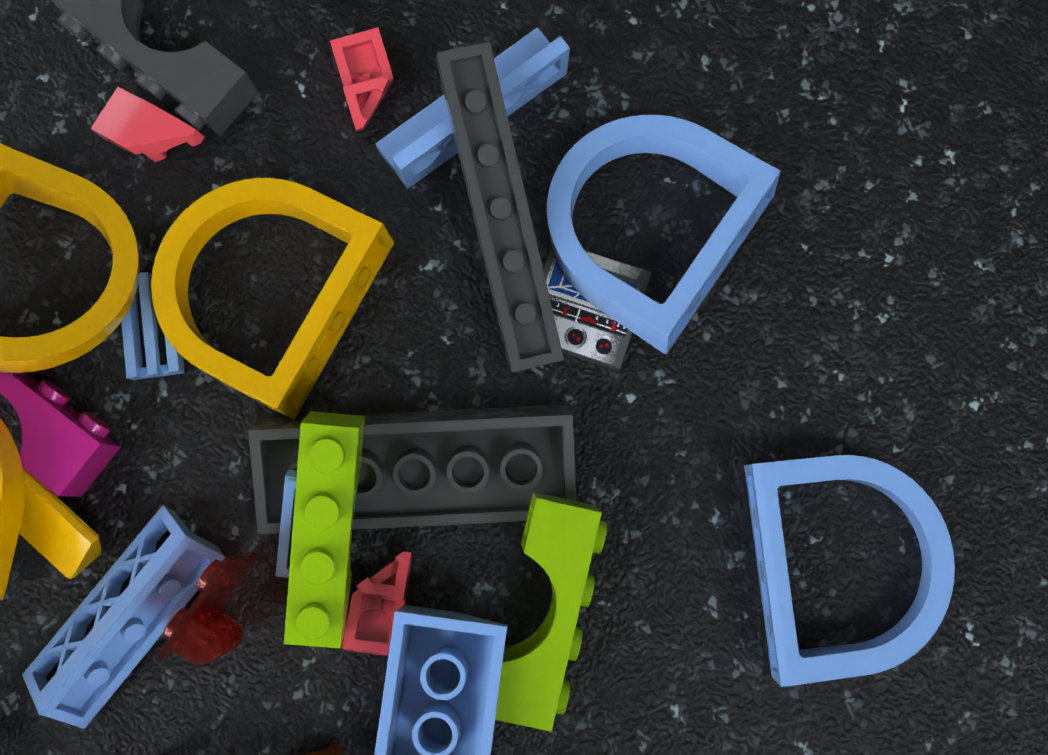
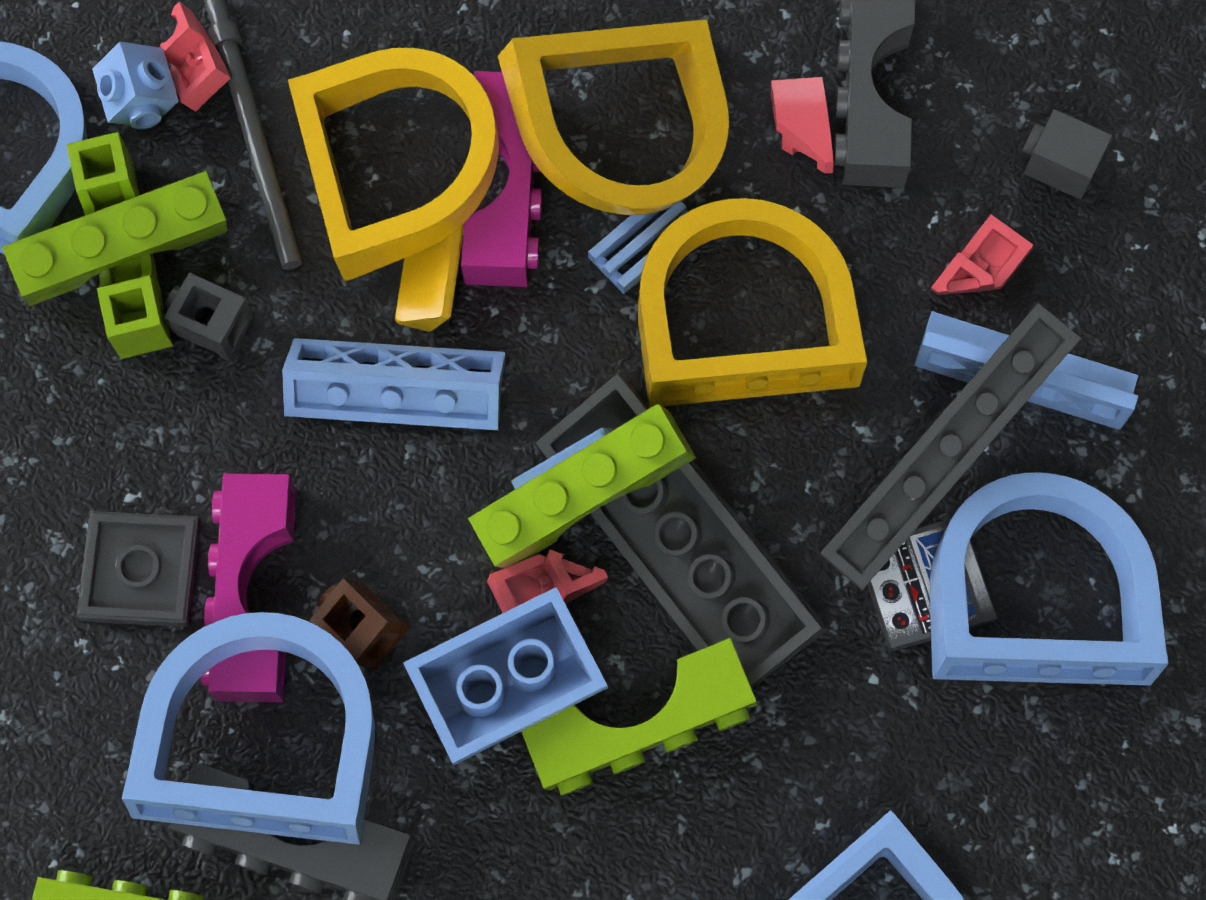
camera: 60 degrees right, 10 degrees down
clear red hinge [156,552,258,665] -> none

